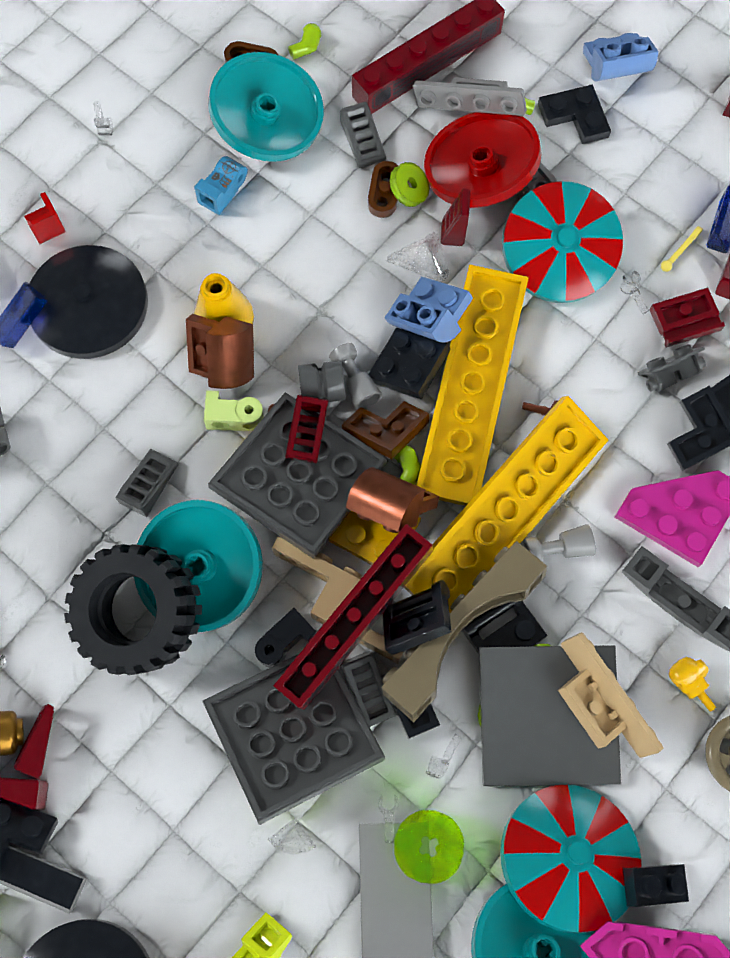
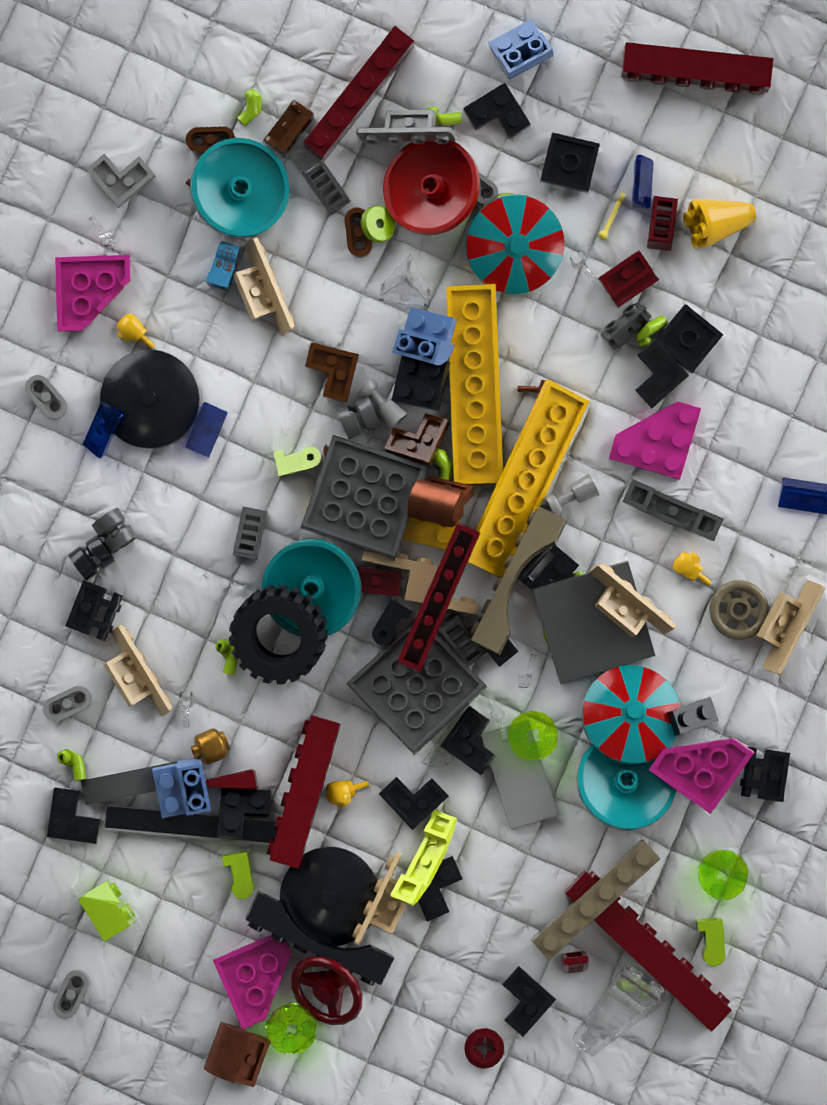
camera: 15 degrees left, 15 degrees up
dark red slope [12,704,54,780] -> none
red panel [24,192,66,245] -> none
copper brick [186,313,254,389] -> none
yellow cone [194,273,254,324] -> none
dark red slope [285,395,328,463] -> none
black plate [383,580,452,655] -> none
dark red slope [441,188,470,246] -> none
none -> dark pink plate [55,255,131,332]
none -> light grey plate [86,153,156,208]
none -> yellow piece [116,313,155,349]
none -> clear blue slope [185,402,228,458]
none -> lime arm [215,639,239,675]
none -> tan bracket [232,237,295,336]
none -> reddish brown hinge [263,100,314,157]
none -> dark red brick [266,715,341,869]
none -> reddish brown plate [305,343,359,403]
none -> yellow piece [326,780,369,808]
none -> dark red plate [357,567,402,596]
none -> black plate [379,777,449,830]
none -> black plate [440,706,496,775]
none -> black plate [540,132,600,193]
none -> lime arm [636,315,668,348]

